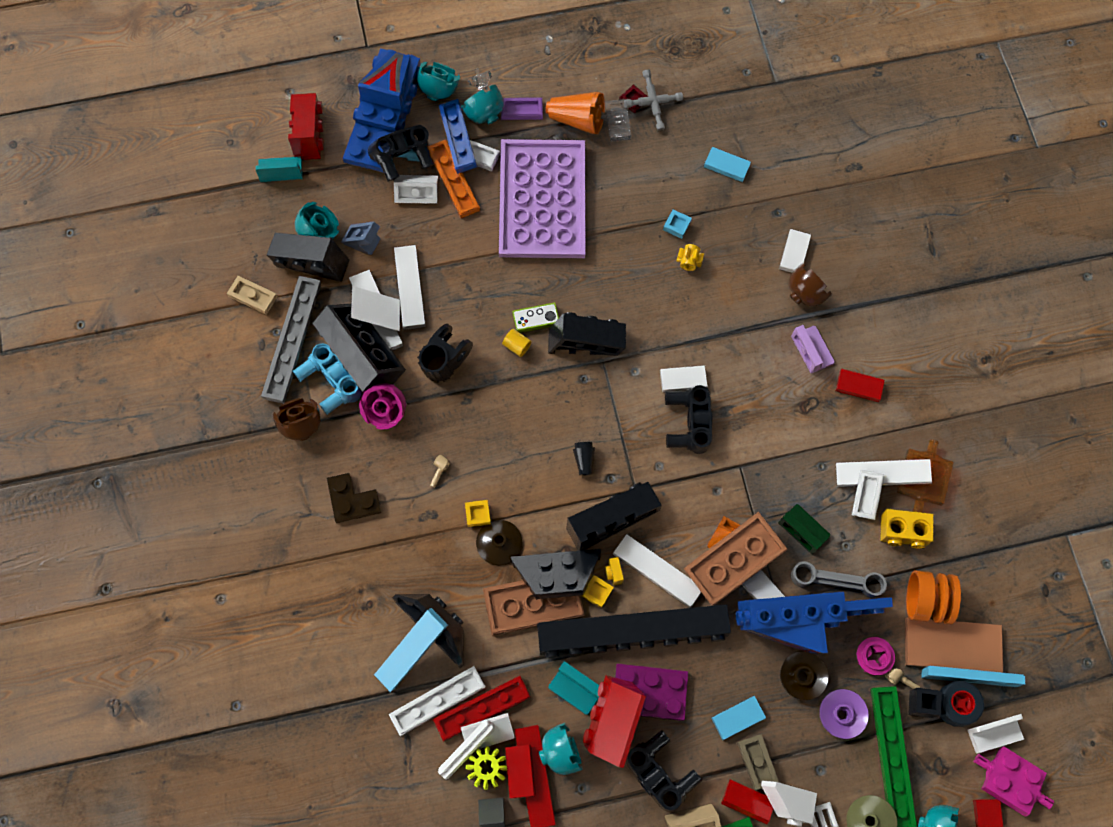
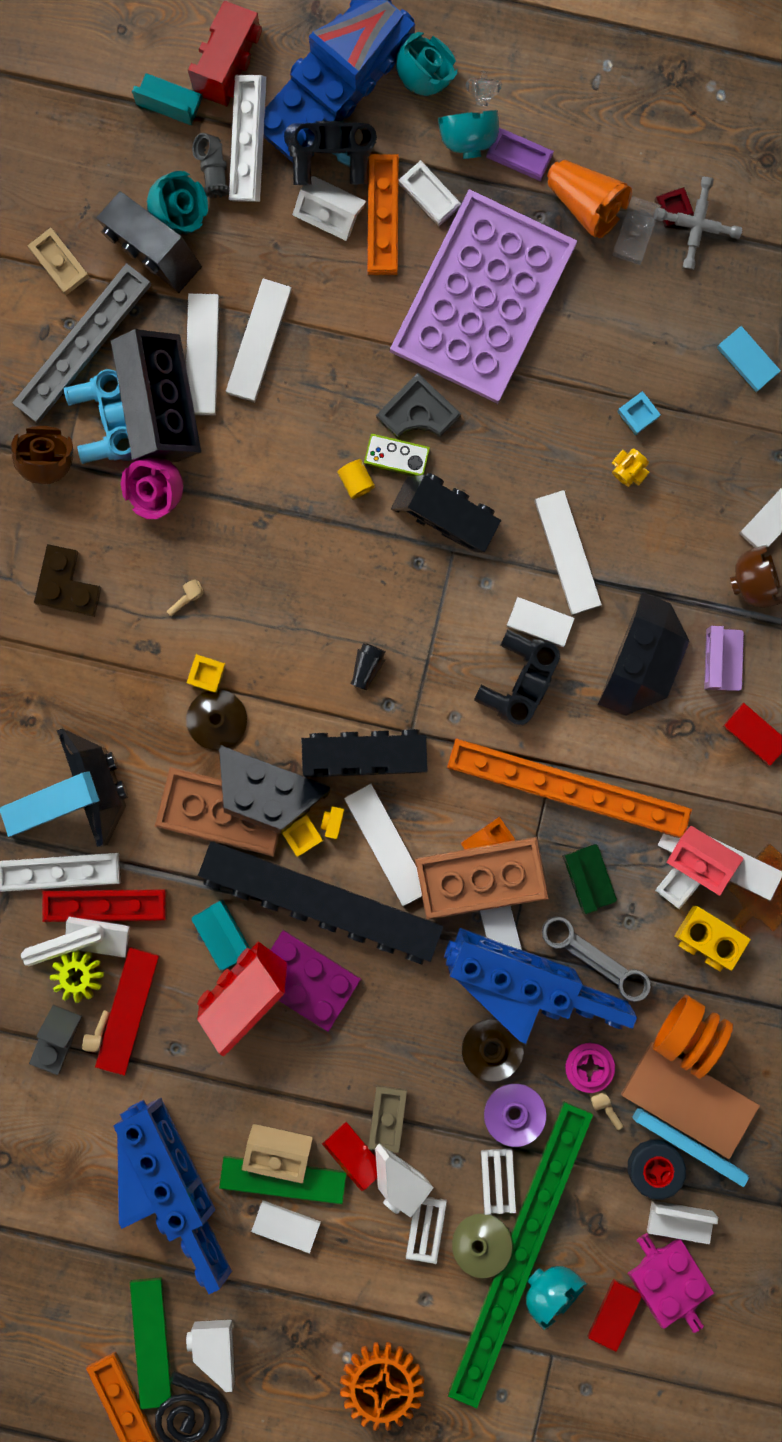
camera: 30 degrees right, 15 degrees up
sand blue slope [341,222,380,255] -> none
white sticker [351,286,400,331] -> none
black piece [417,324,473,383] -> none
blue tile [439,99,477,174] -> none
red tile [505,745,536,799] -> none
teal cylinder [539,723,583,775] -> none
black piece [626,730,702,811] -> none
medium azure tile [711,696,766,740] -> none
black brick [908,688,942,718] -> none
none -> tan hand [82,1010,110,1052]
none -> dark grey connector [192,133,229,198]
none -> white tile [229,75,267,202]
none -> dark grey tile [376,373,461,438]
none -> orange tile [447,739,692,838]
none -> white tile [481,1148,516,1215]
none -> white tile [535,490,602,615]
none -> black wedge [597,592,690,716]
none -> coral panel [666,826,744,896]

